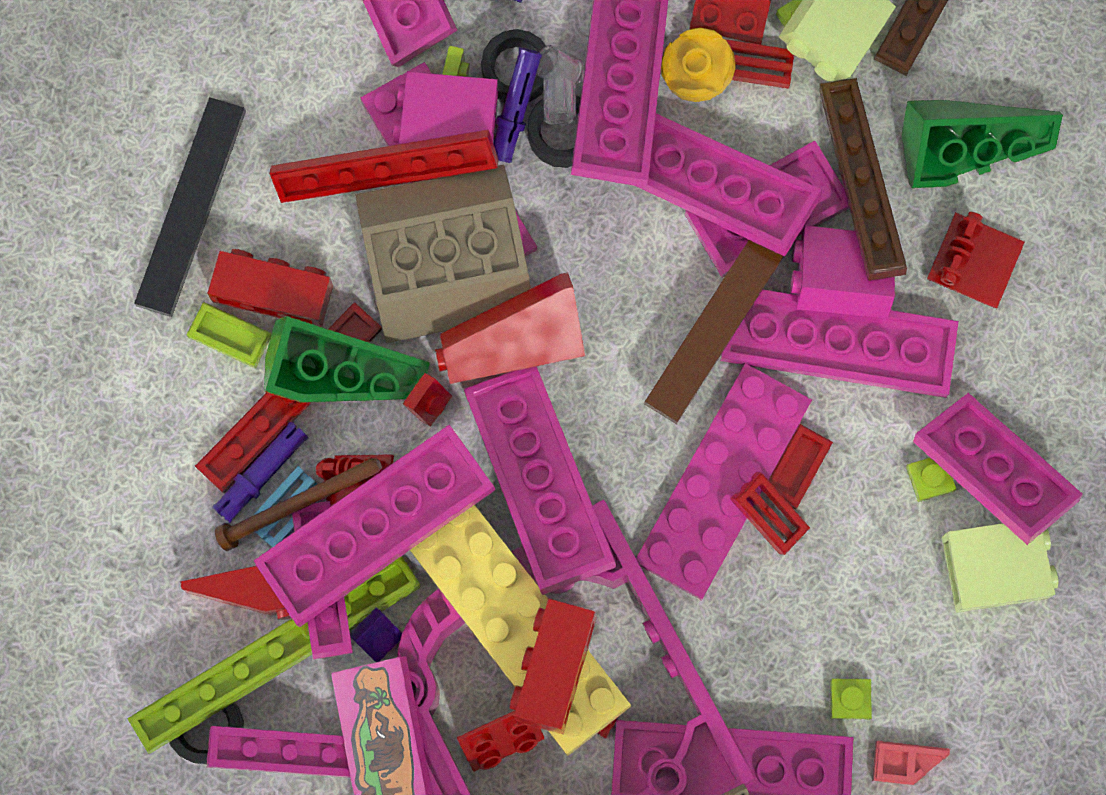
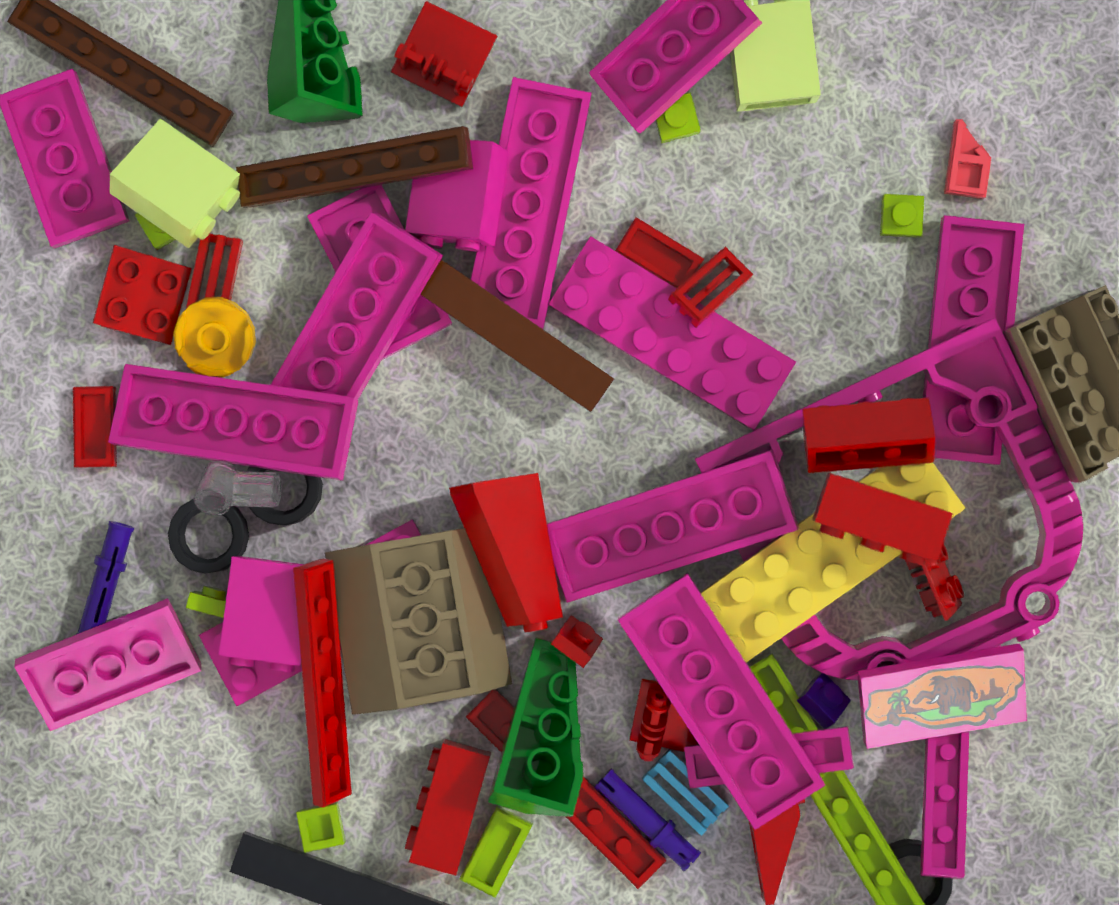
camera: 85 degrees left, 10 degrees up
reddish brown bar [215,458,382,551] -> none
dark purple pin [493,47,543,163] -> none
none -> lime plate [296,802,346,853]
none -> red brick [802,398,936,473]

